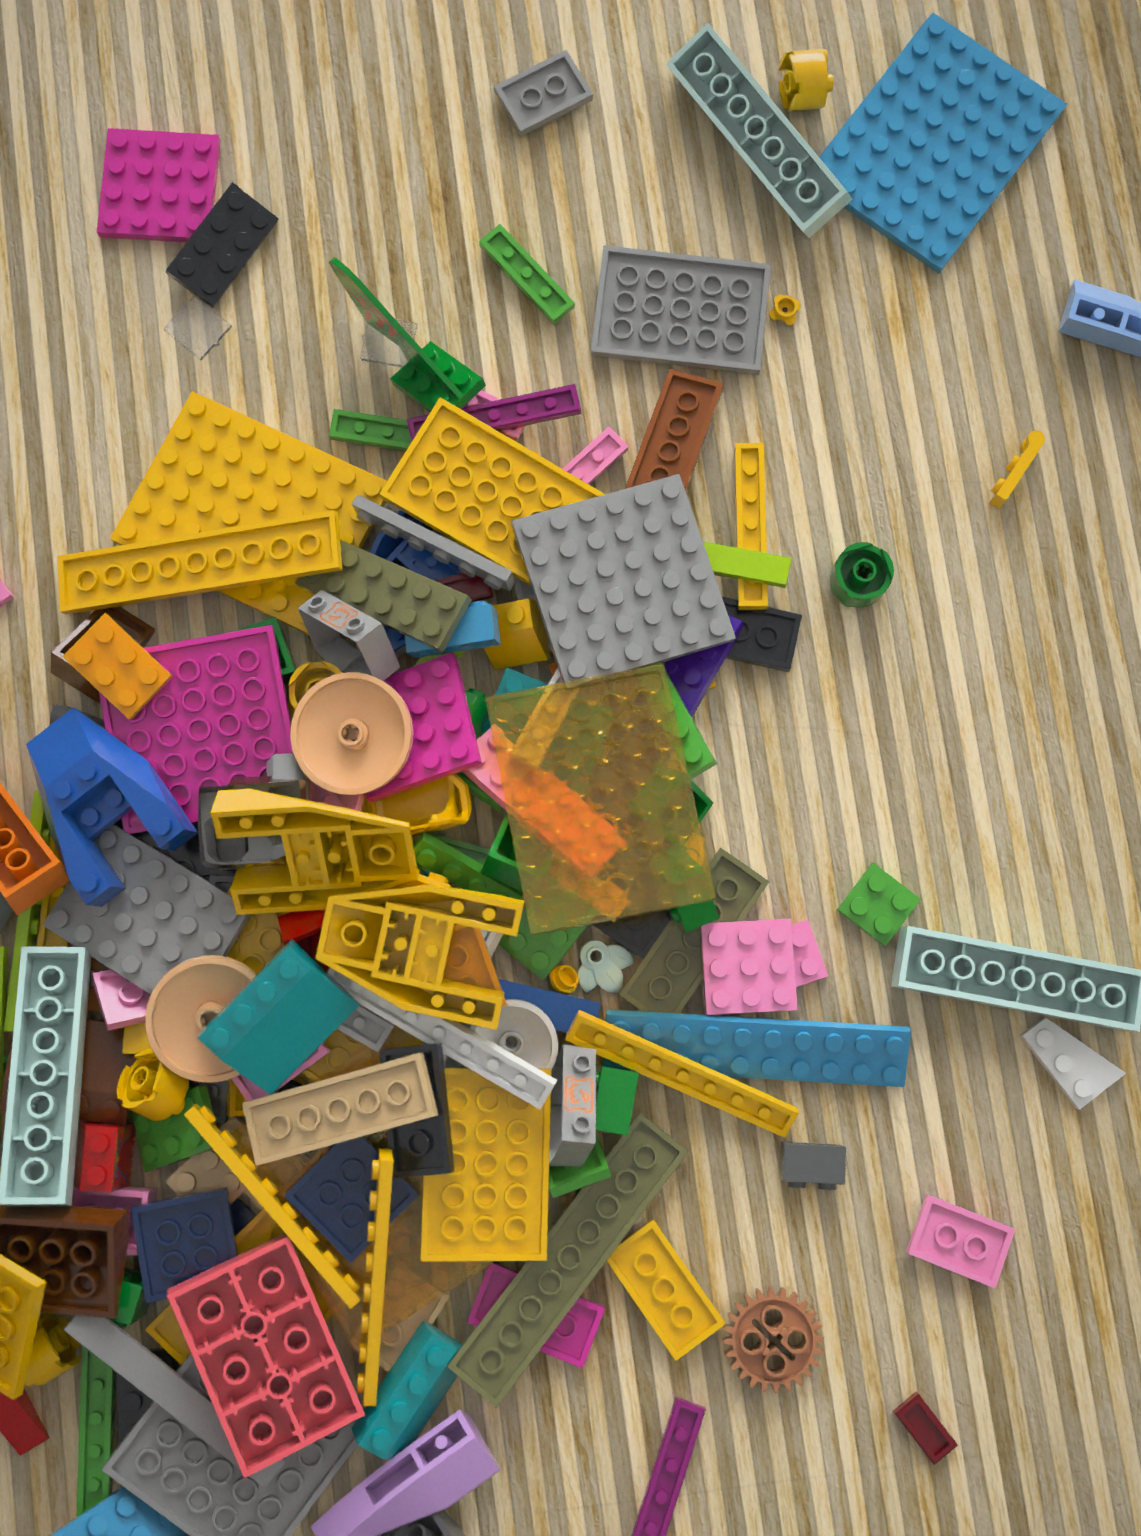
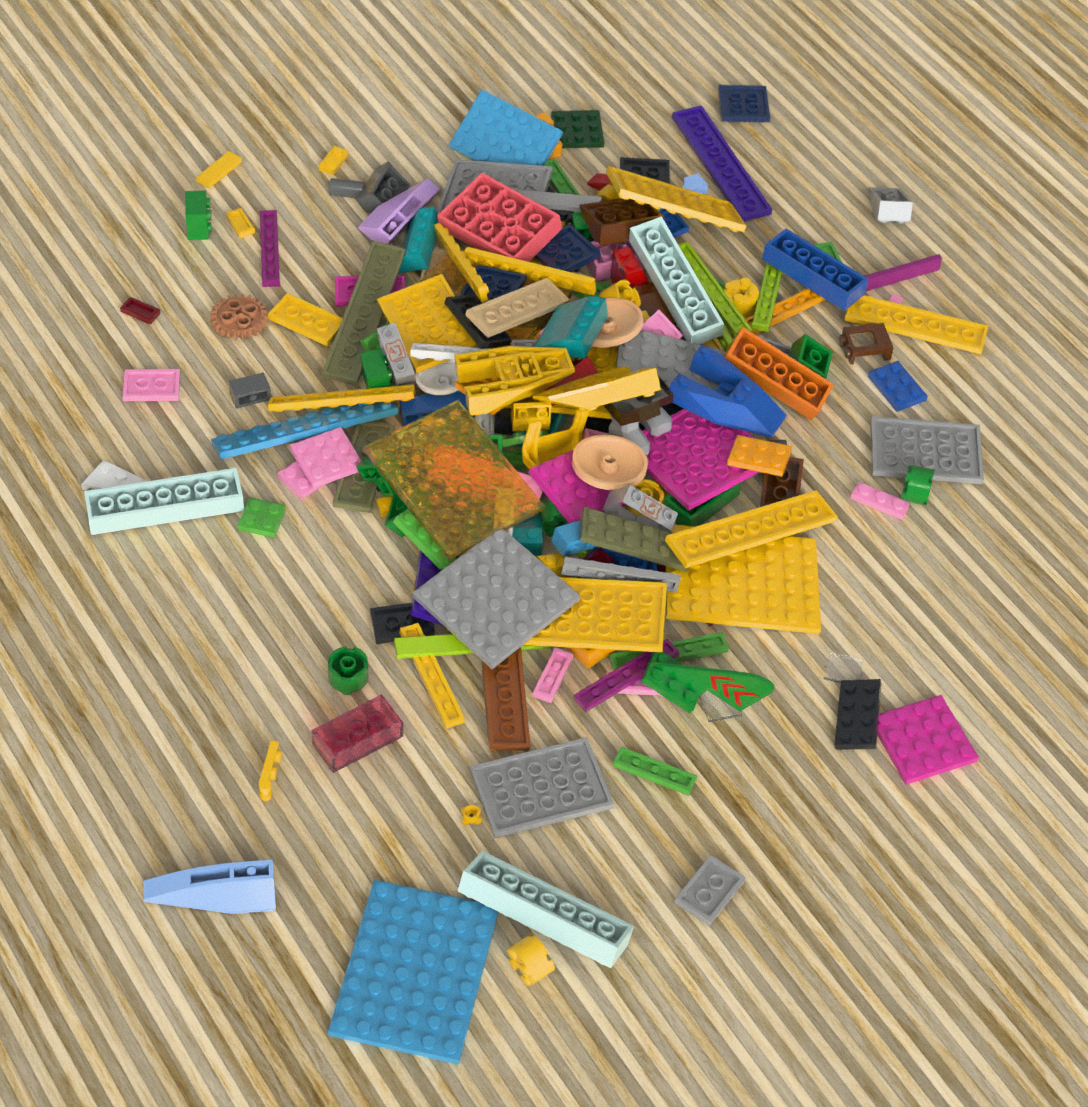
camera: 155 degrees right, 30 degrees down
none -> clear pink brick [311,694,403,773]

